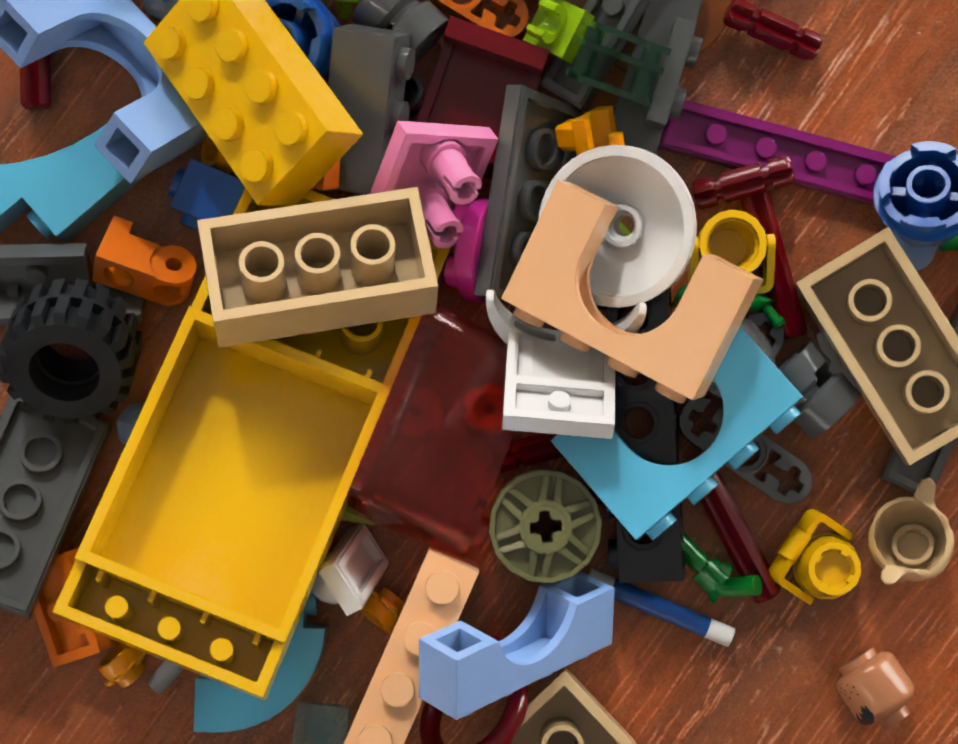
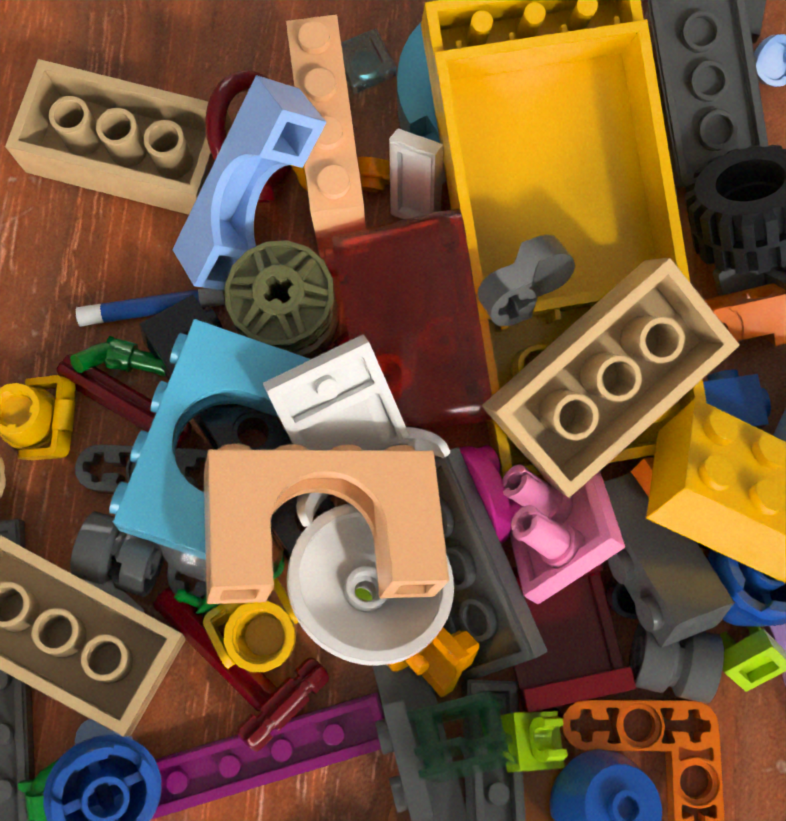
camera: 155 degrees right, 10 degrees down
none -> dark grey piece [477,235,575,326]

